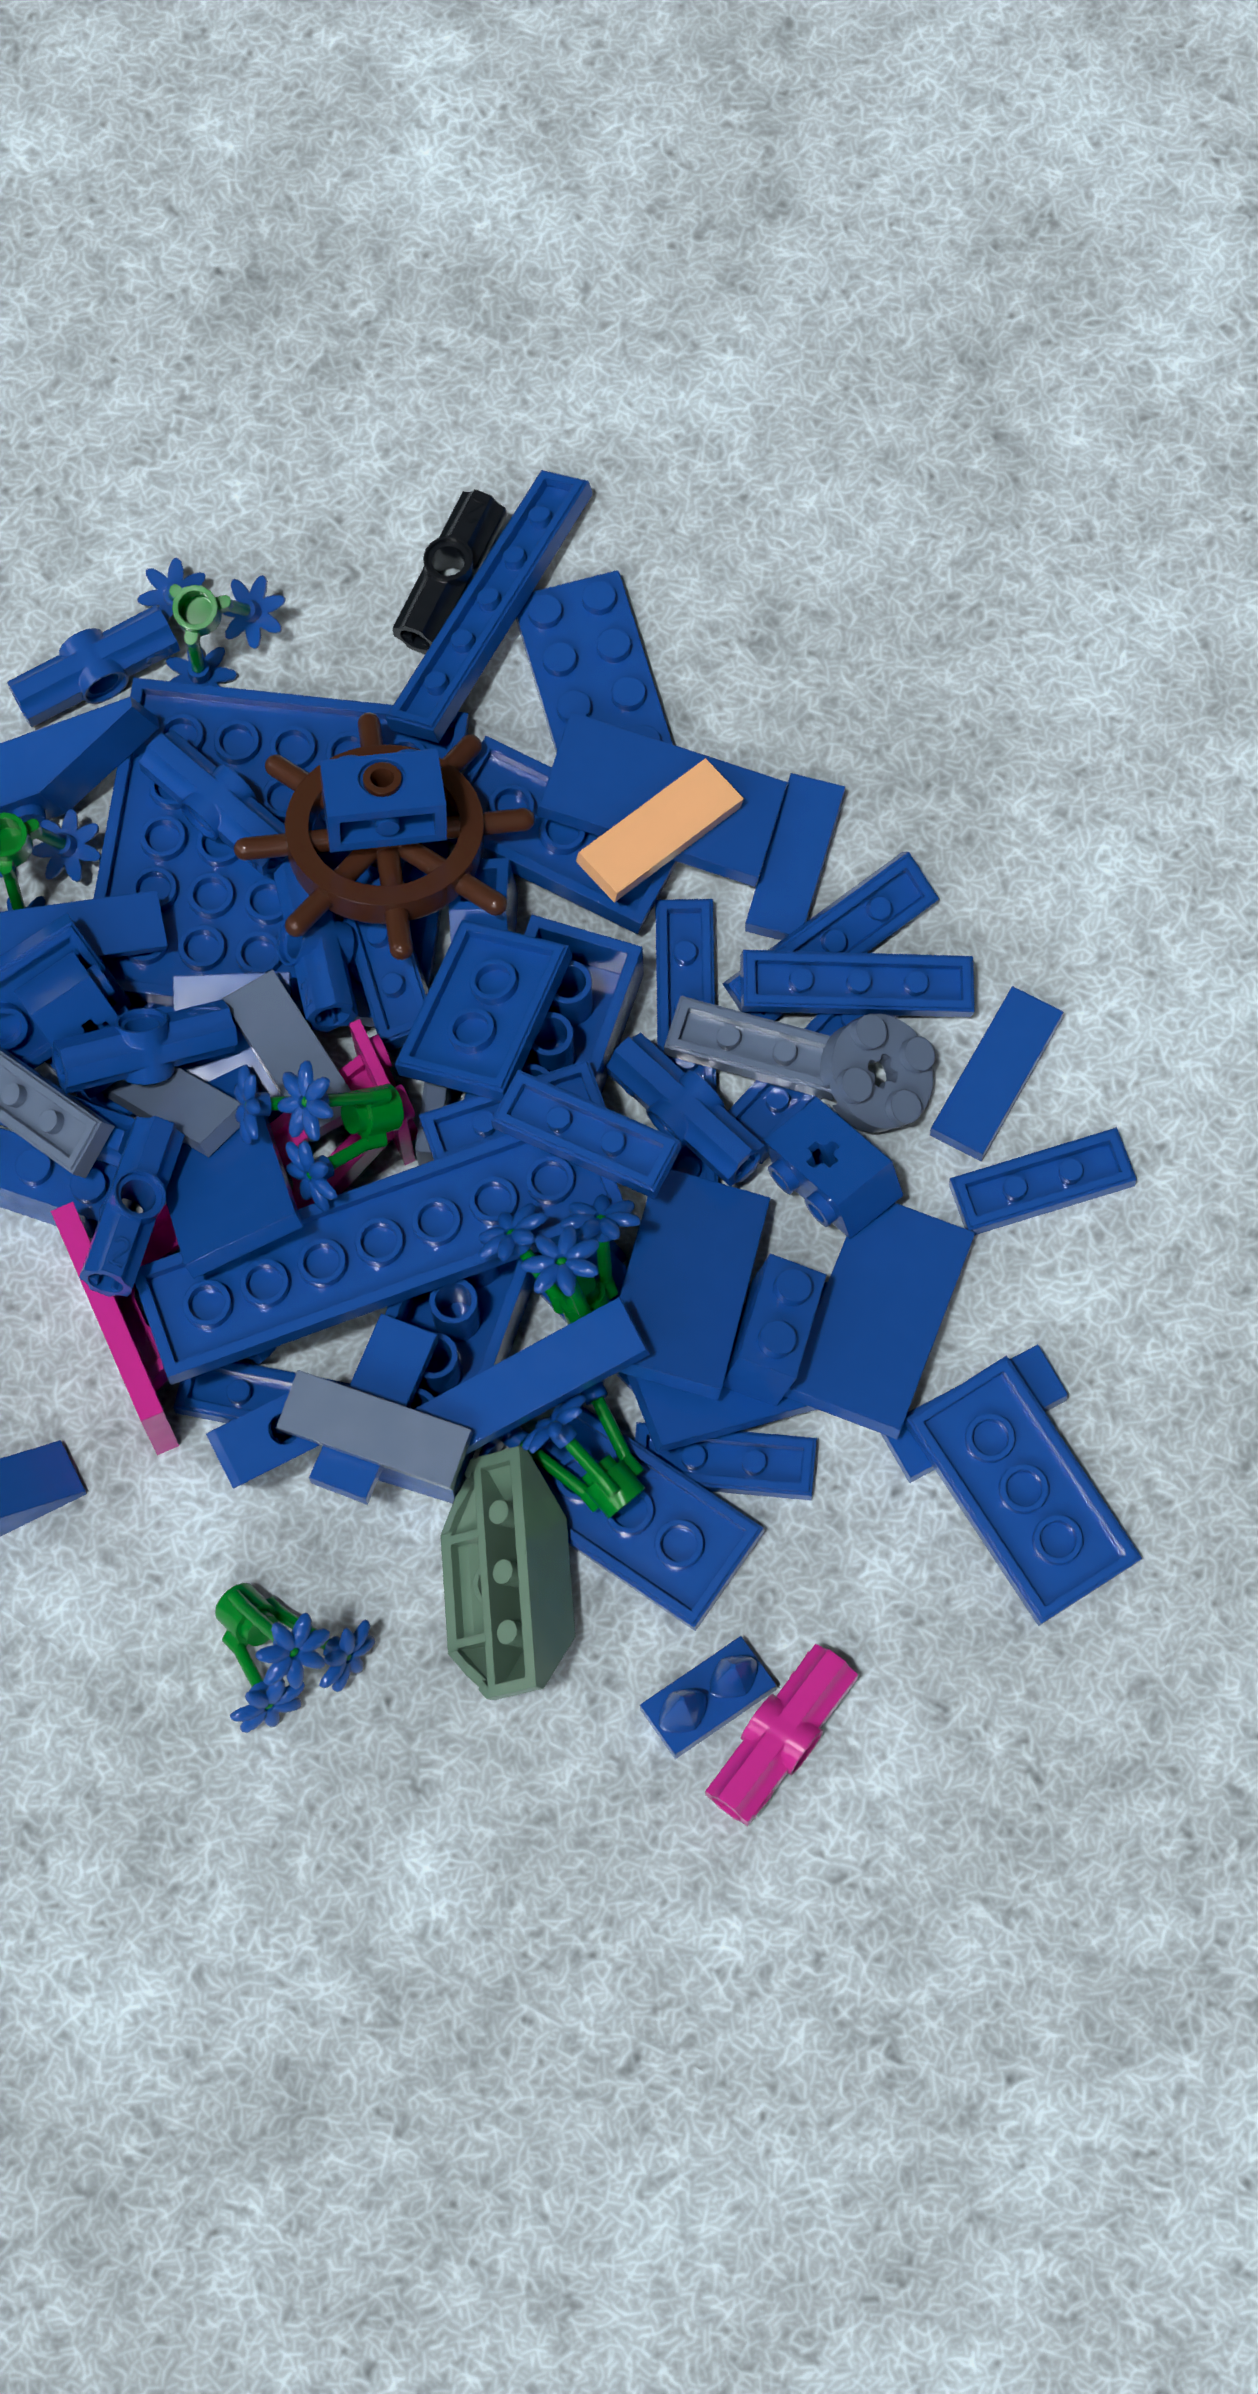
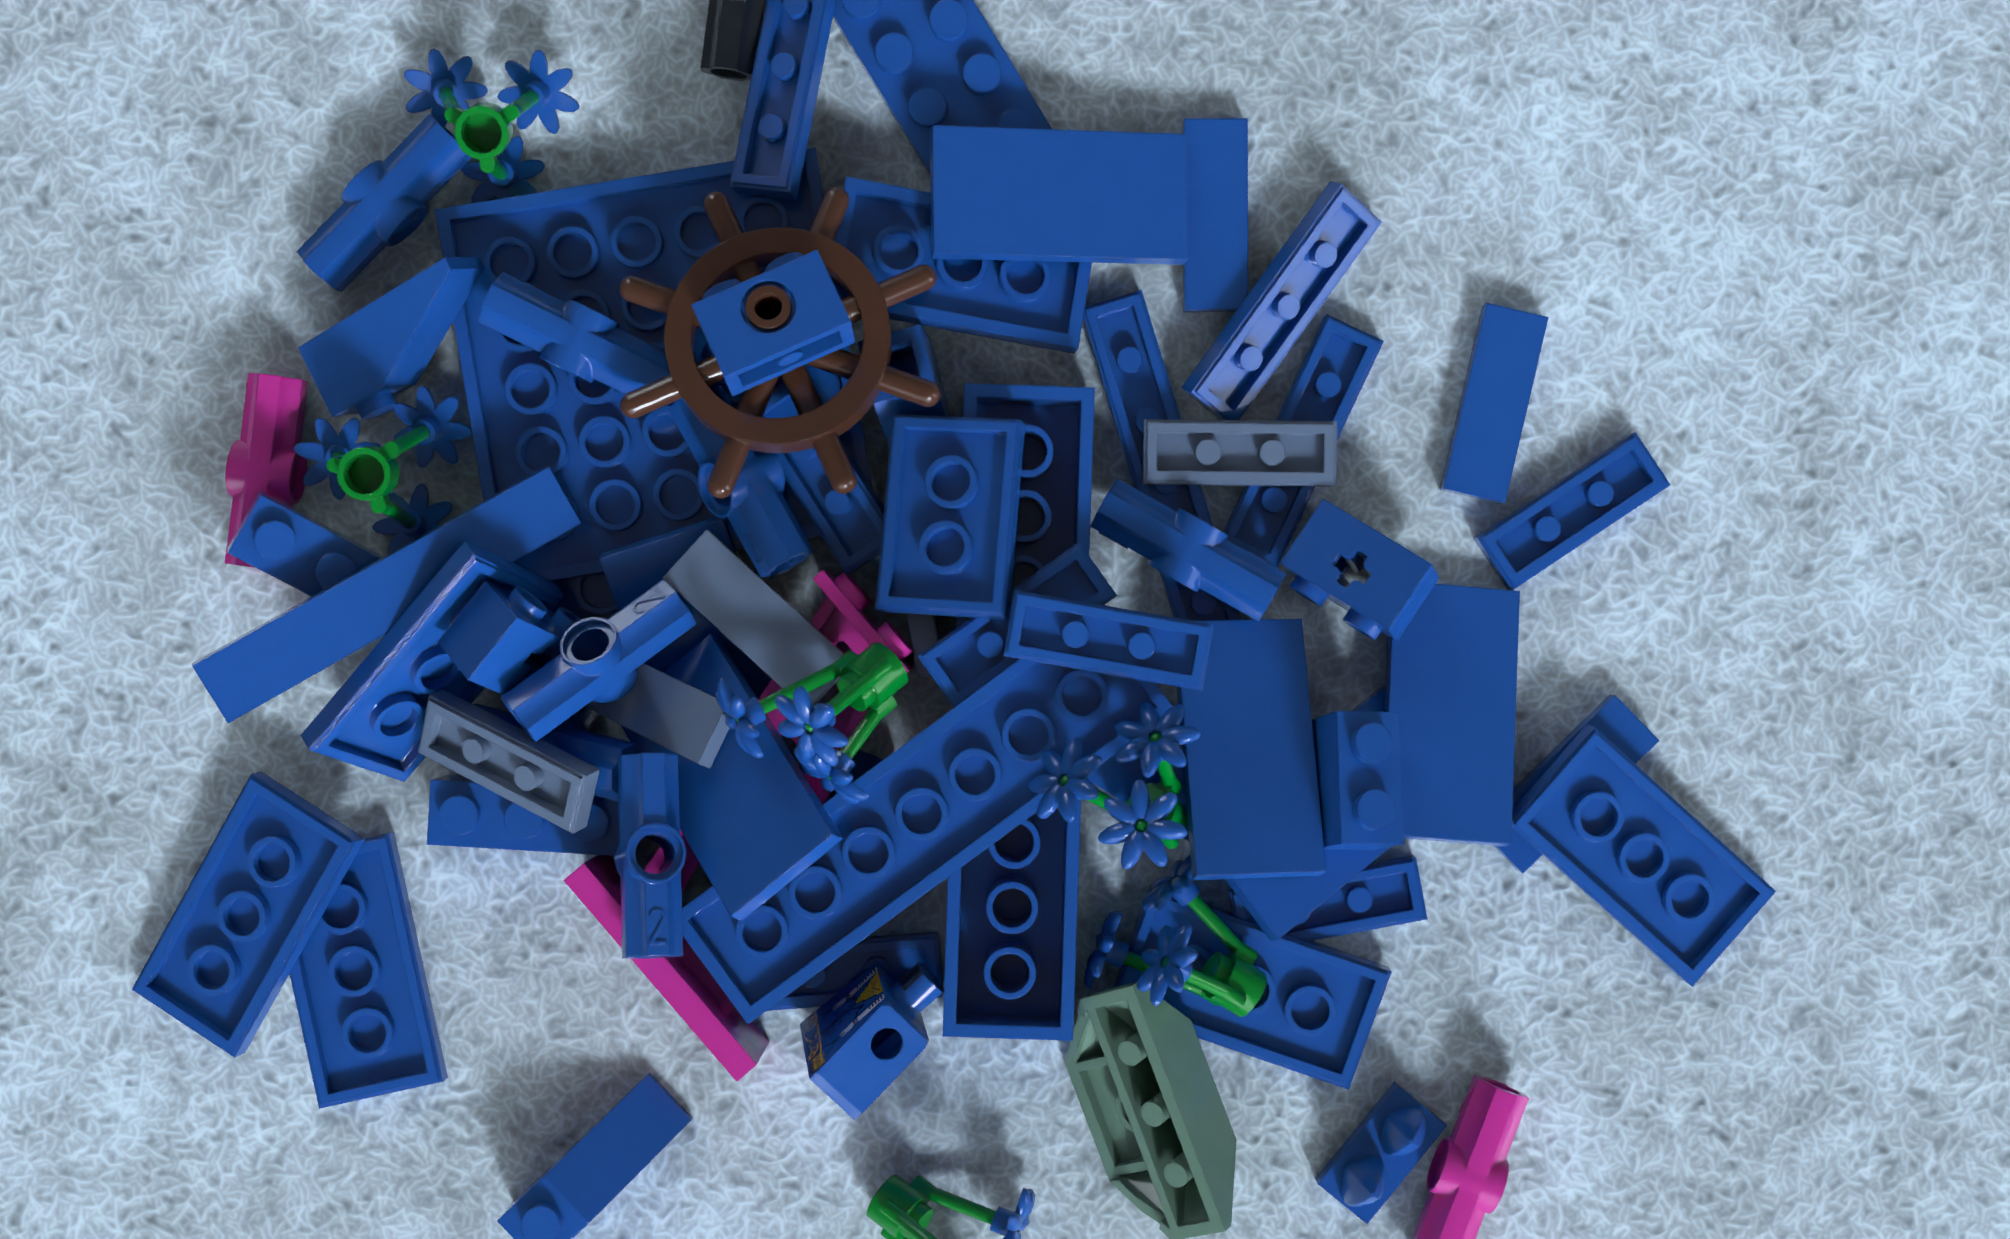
camera: 15 degrees left, 20 degrees up
sand blue tile [276,1370,473,1491] -> none
blue tile [309,1313,439,1505] -> none
blue tile [413,1297,650,1455] -> none
light nougat tile [576,758,744,903] -> none
blue tile [740,950,975,1017] -> none
sand blue plate [820,1014,935,1133] -> none

